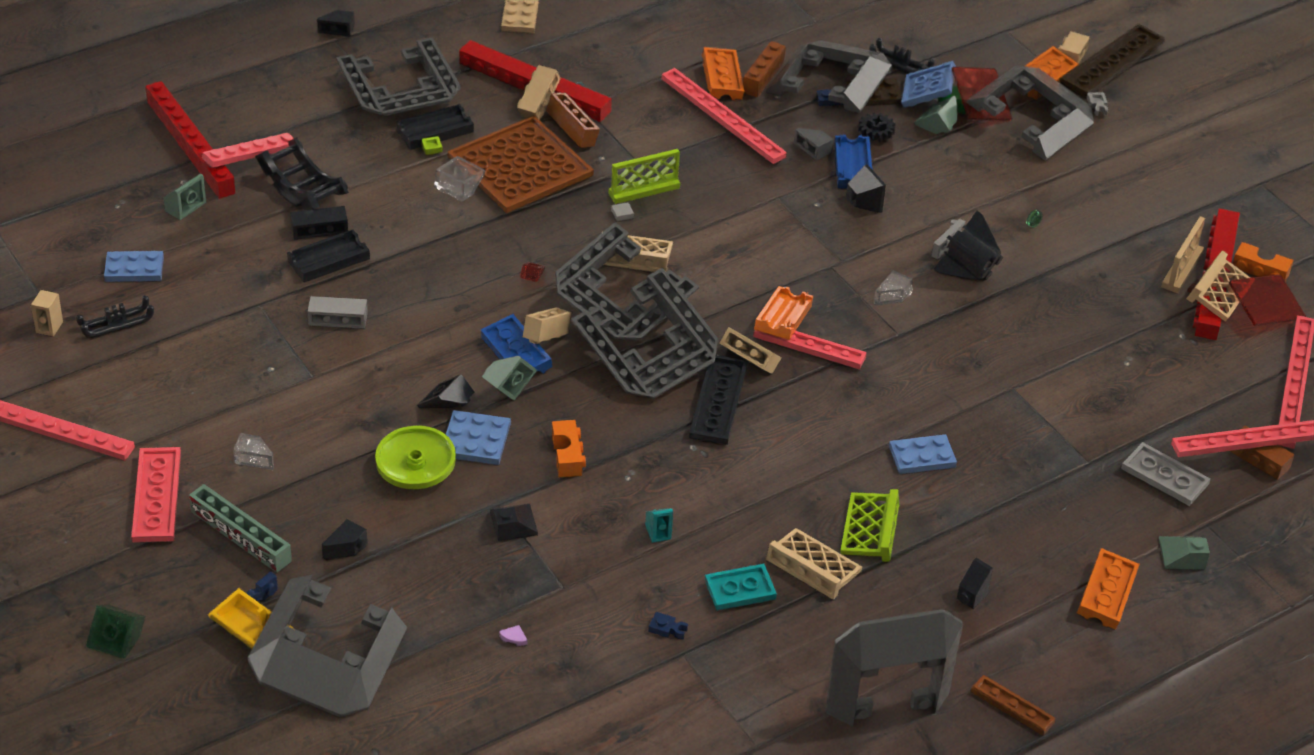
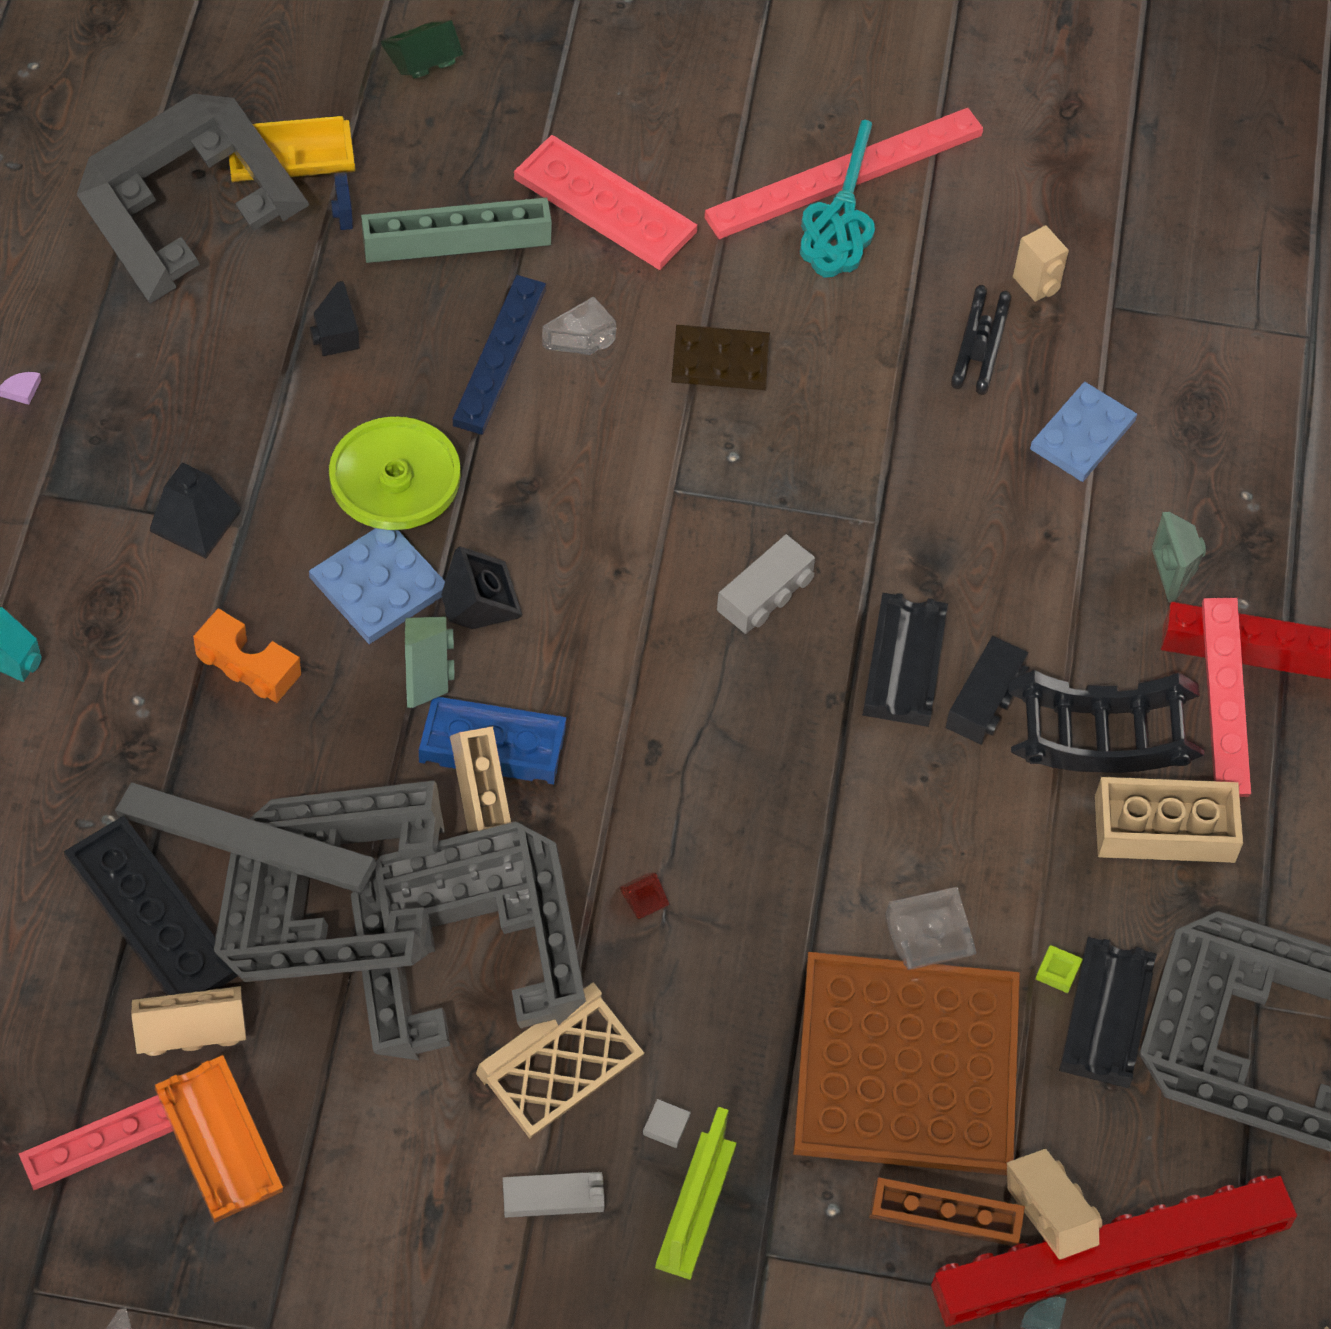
camera: 130 degrees right, 15 degrees up
none -> dark grey tile [115,782,377,893]
none -> dark blue plate [453,275,546,435]
none -> light grey hinge [503,1172,604,1218]
none -> dark brown plate [671,324,770,390]
none -> teal piece [800,120,875,278]
none -> tan brick [1095,777,1243,863]

